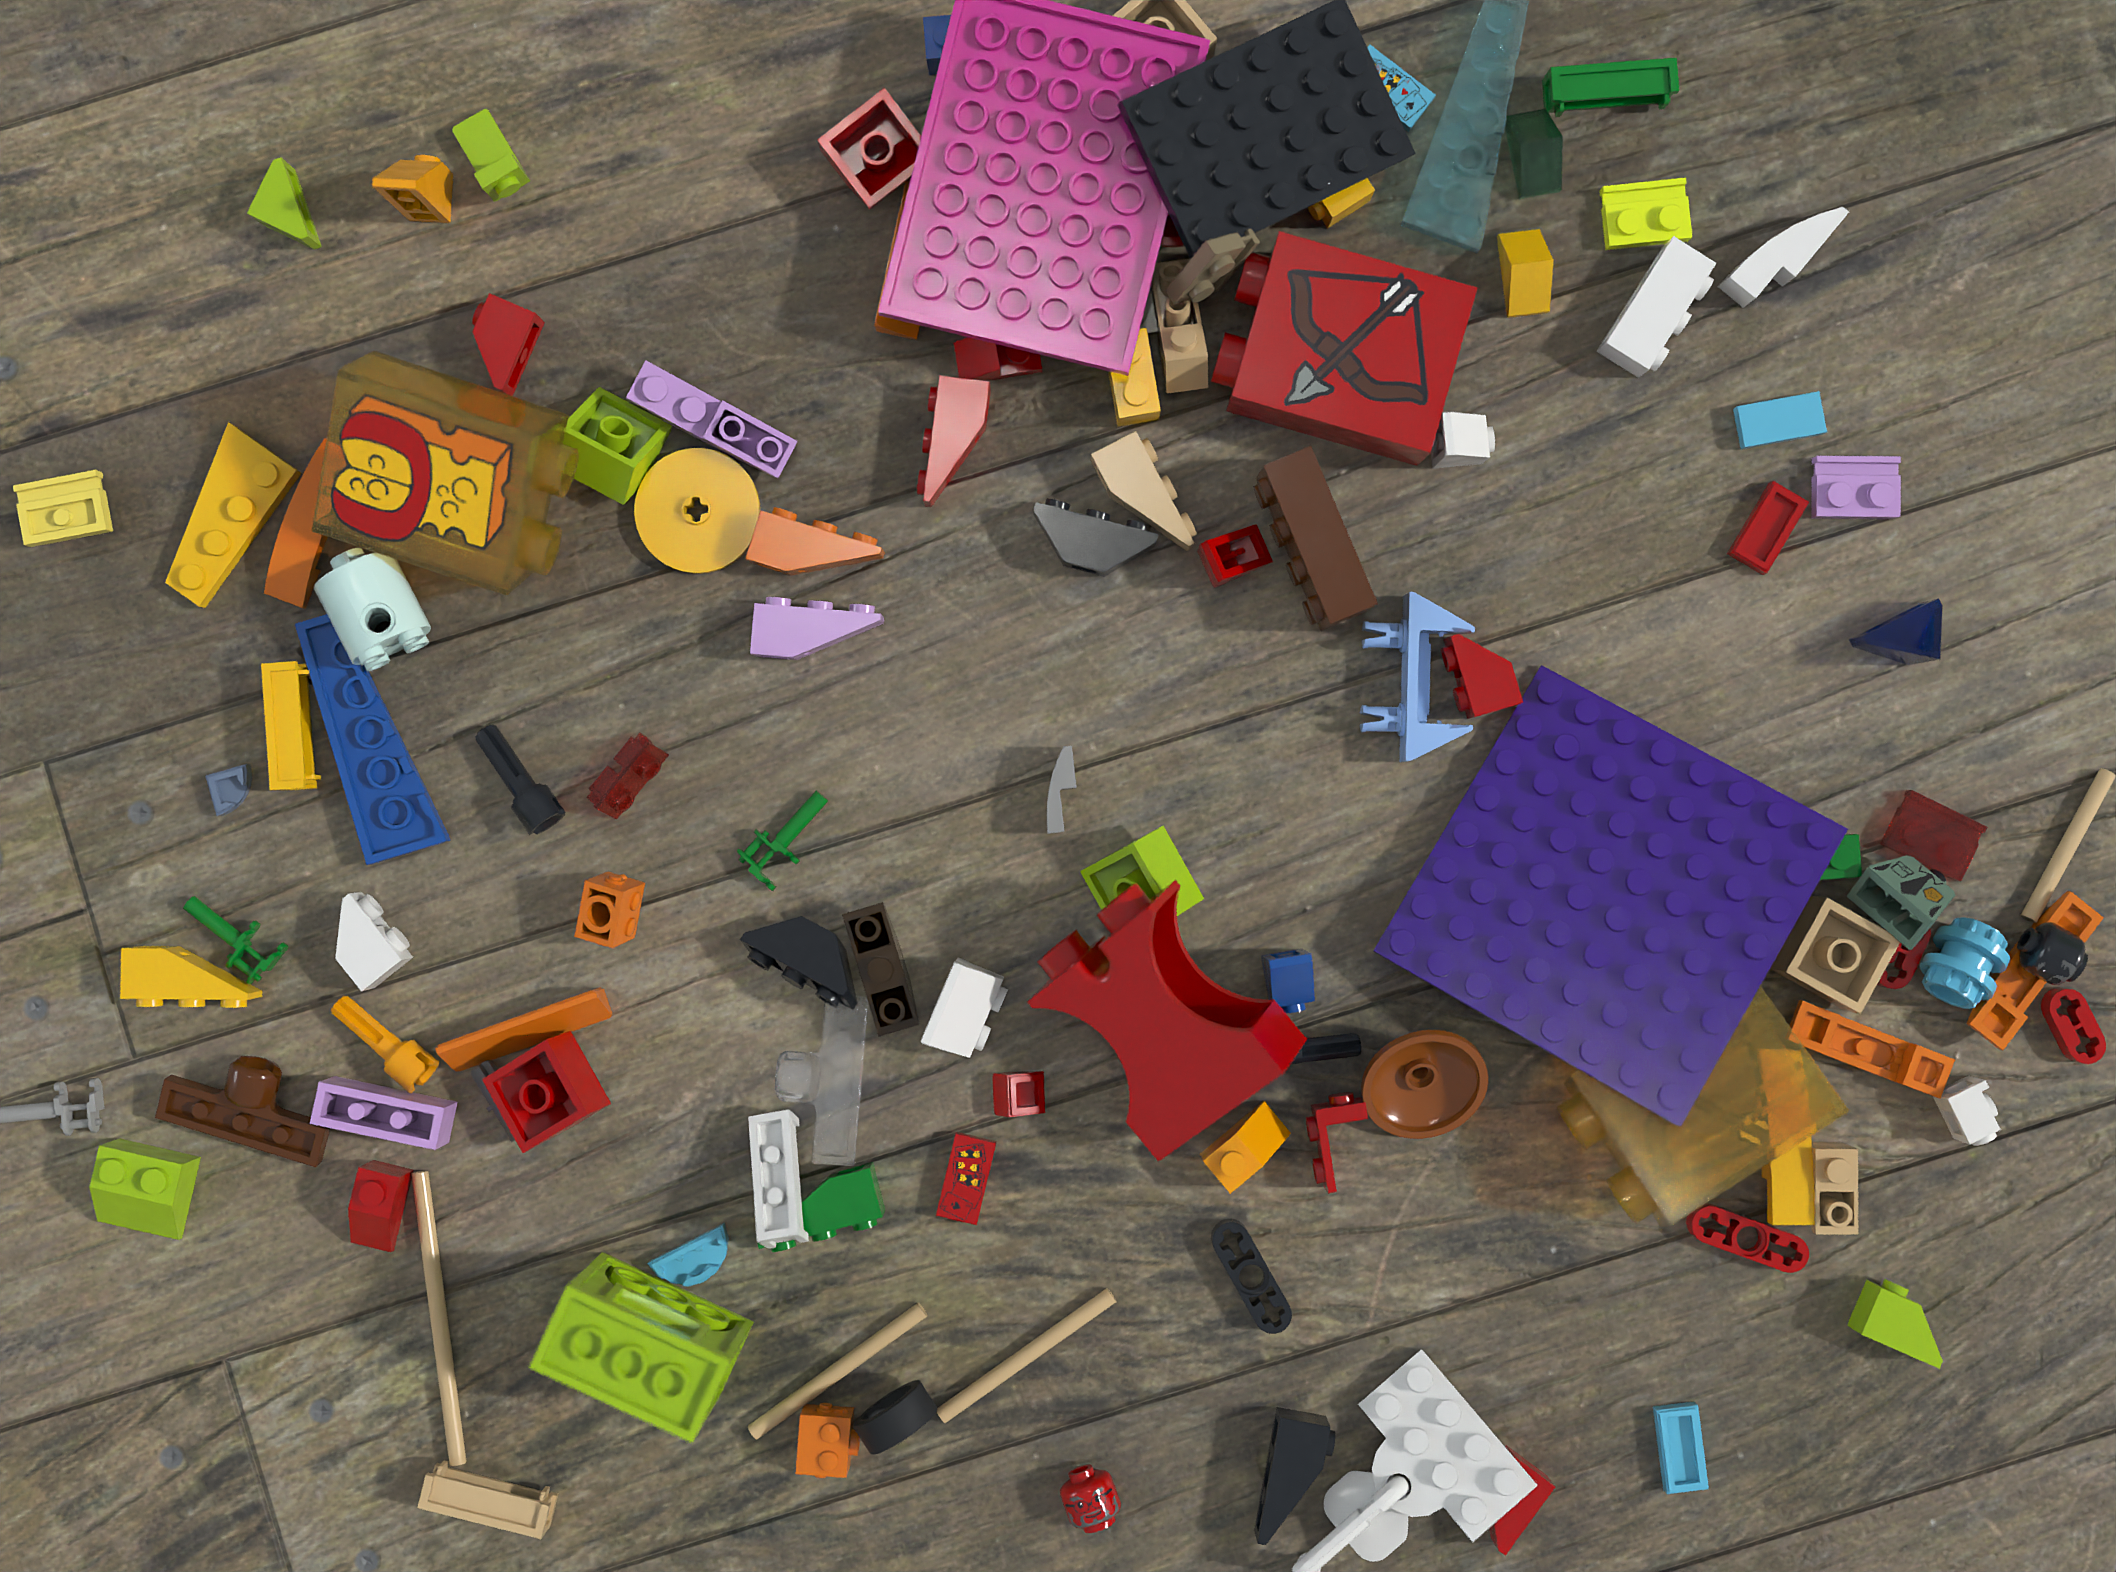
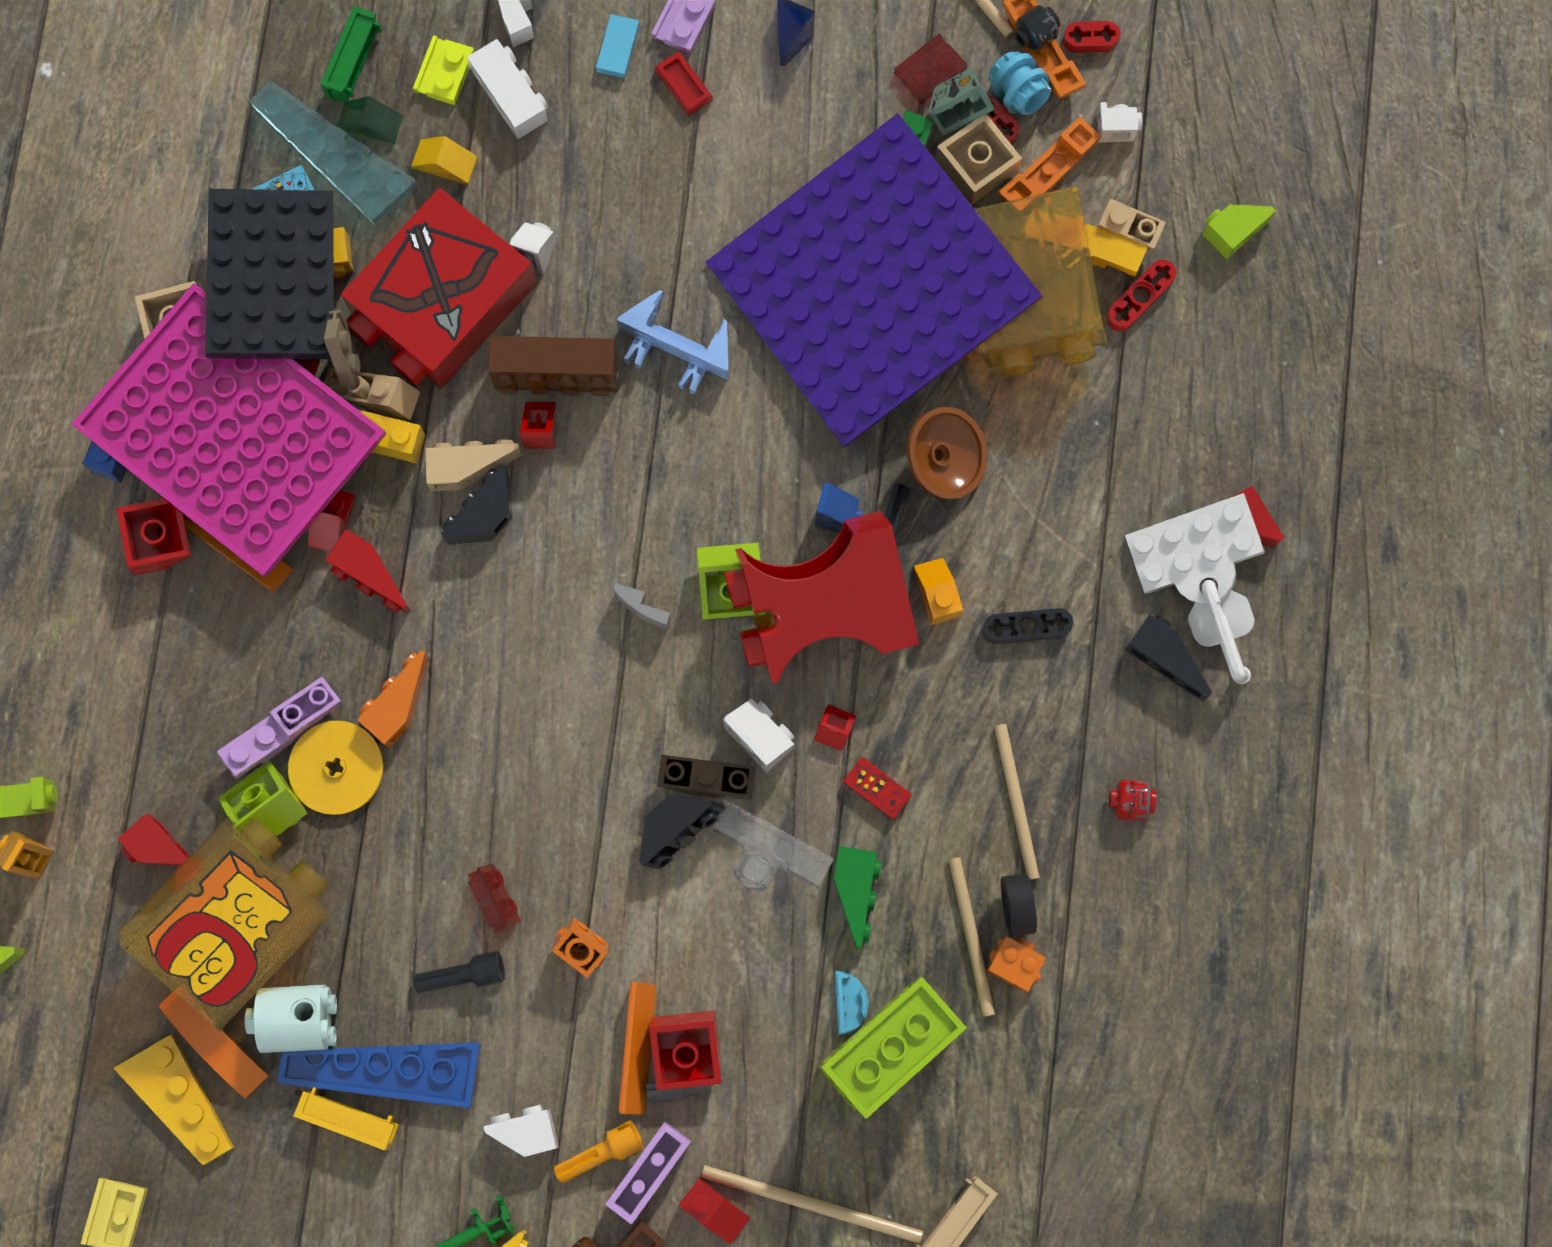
camera: 70 degrees left, 10 degrees down
sand blue tile [205,764,252,816] -> none
green piece [737,790,828,891] -> none
white container [748,1109,809,1249] -> none
lavender slope [750,597,884,660] -> none
red bracket [1305,1092,1368,1194] -> none
red slope [1441,634,1523,719] -> none
medium azure tile [1653,1402,1709,1494] -> none

